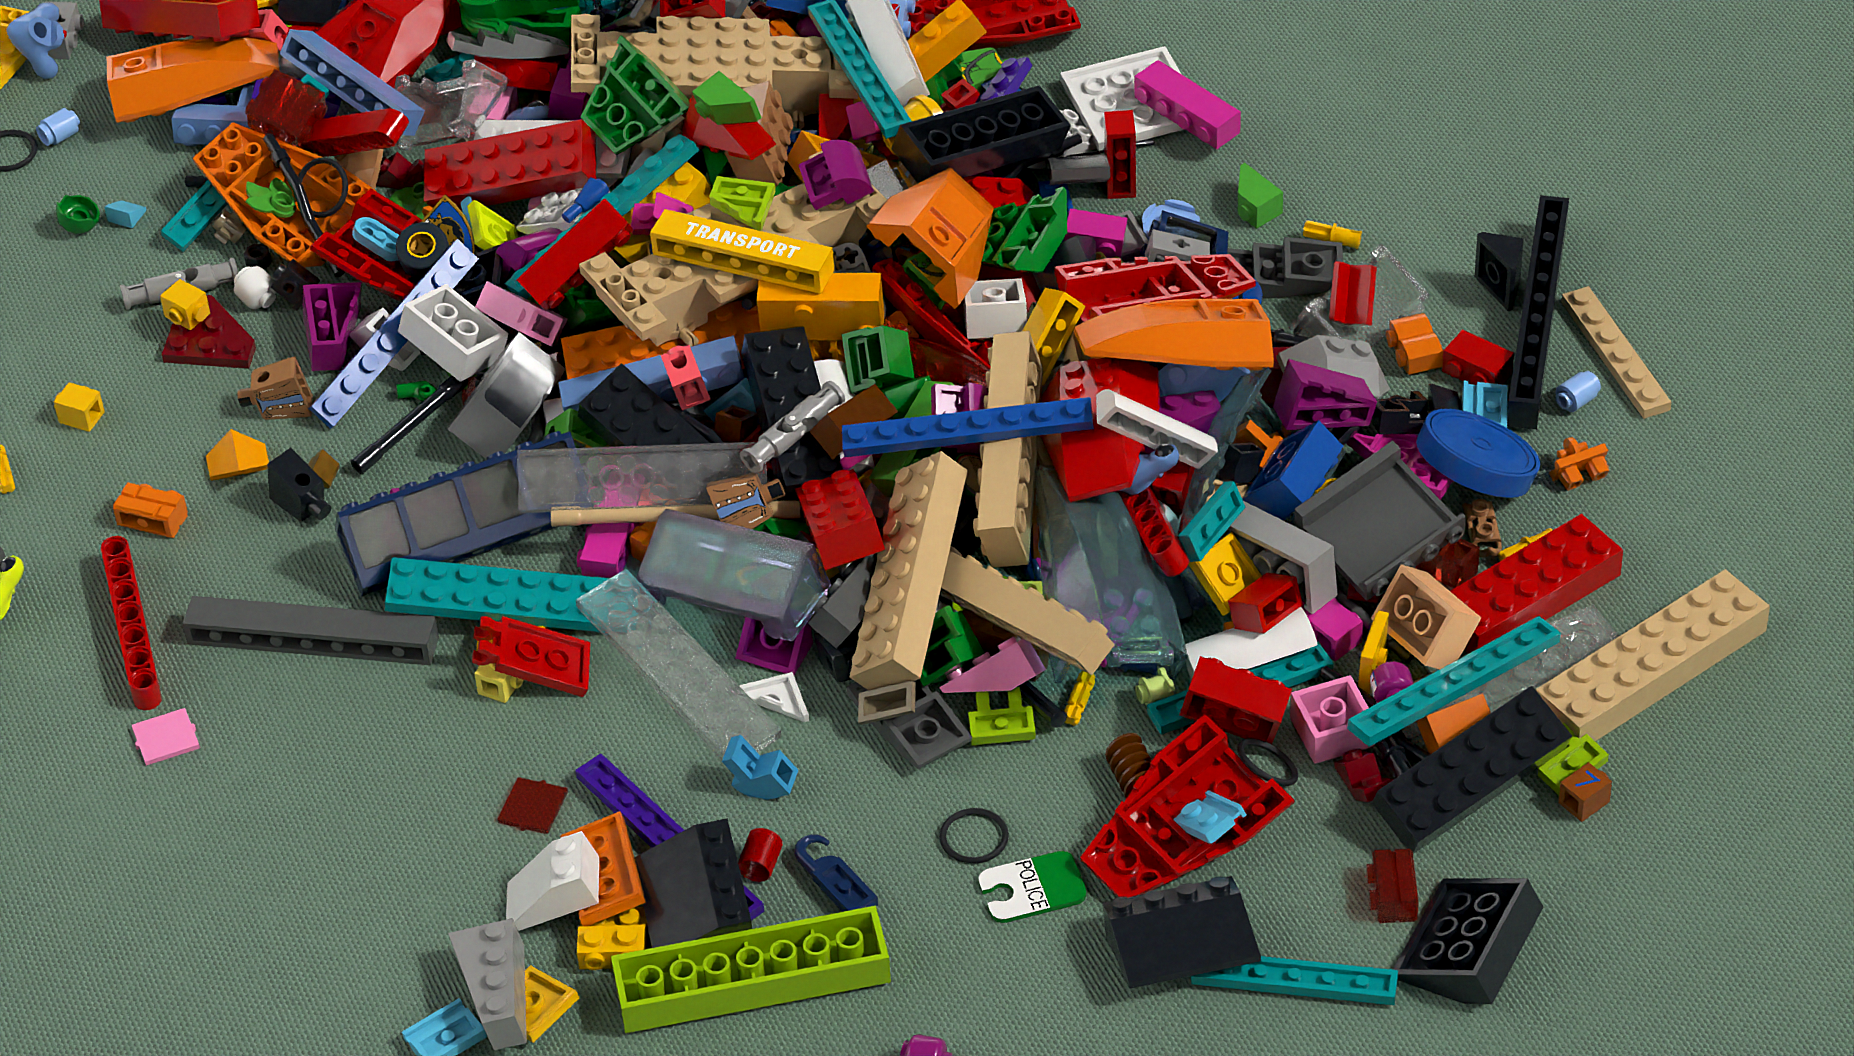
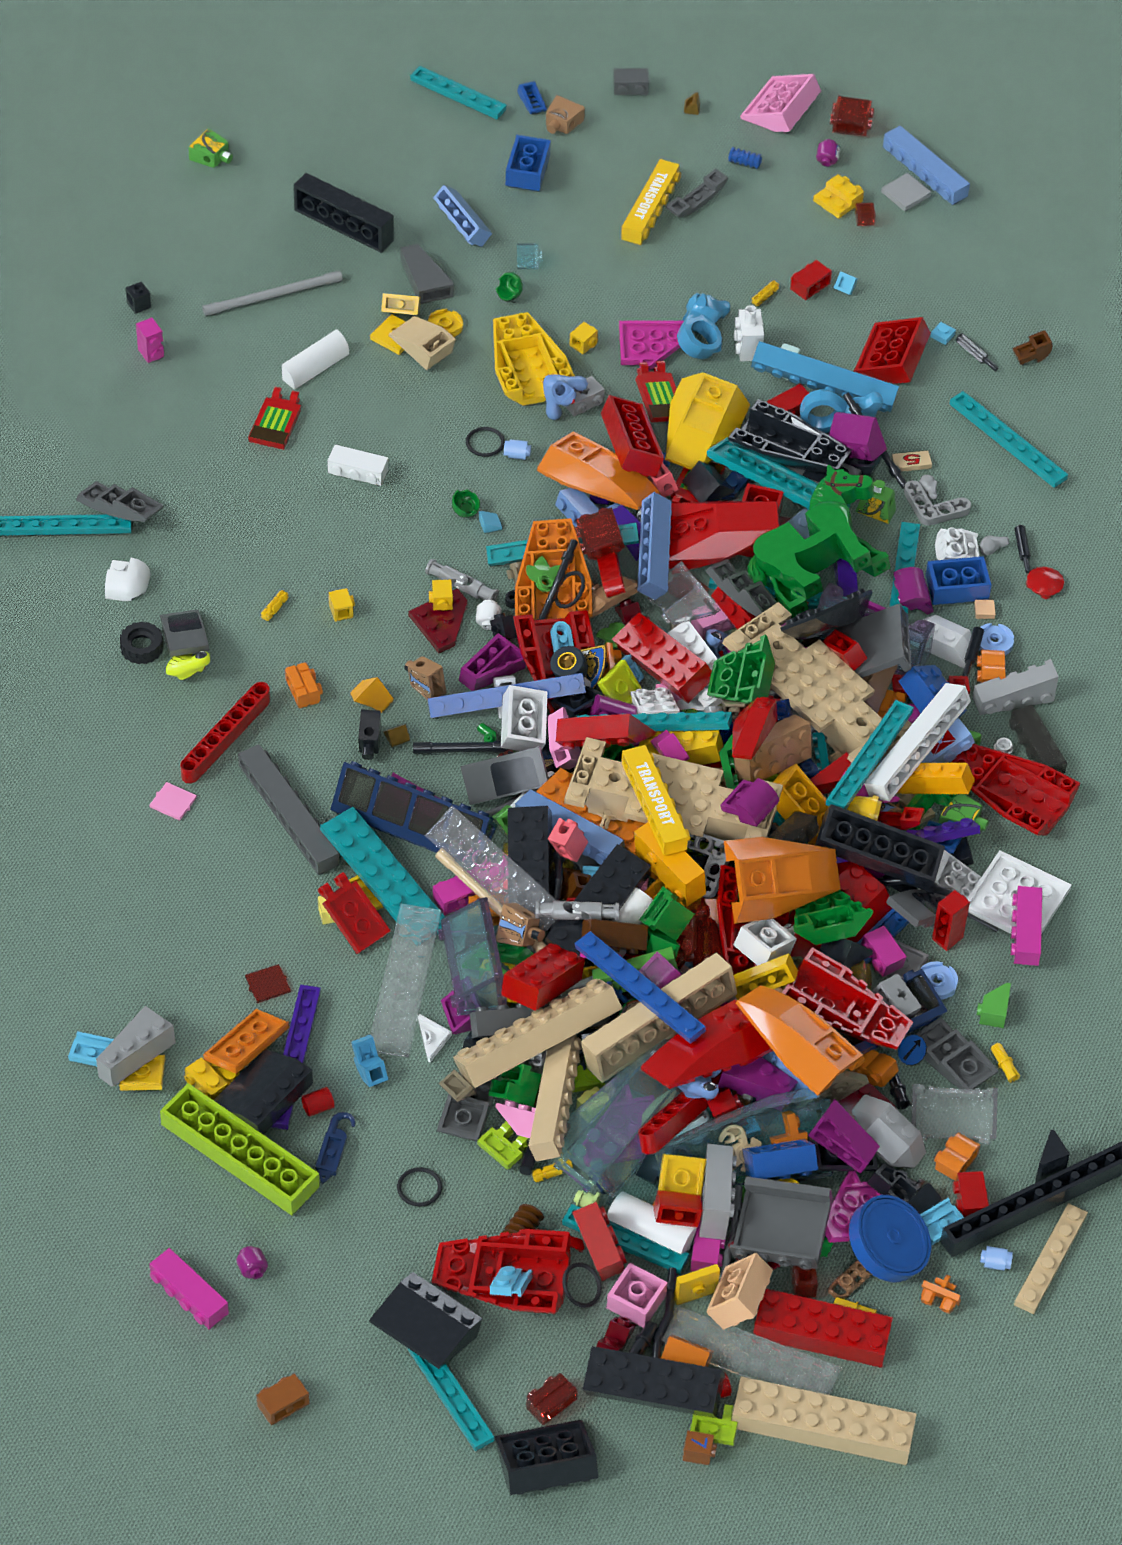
camera: 45 degrees right, 5 degrees up
white slope [506,831,599,931] -> none
blue cone [562,177,610,223] -> none
bright green slope [692,71,762,125] -> none
lime wing [709,176,776,231] -> none
piece [979,851,1086,923] -> none
white brick [1096,389,1218,469] -> none
teal plate [1178,481,1246,562] -> none
black piece [1218,442,1265,483] -> none
red panel [1329,261,1377,326] -> none
teal plate [1347,616,1561,747] -> none
magenta head [1370,661,1414,703] -> none

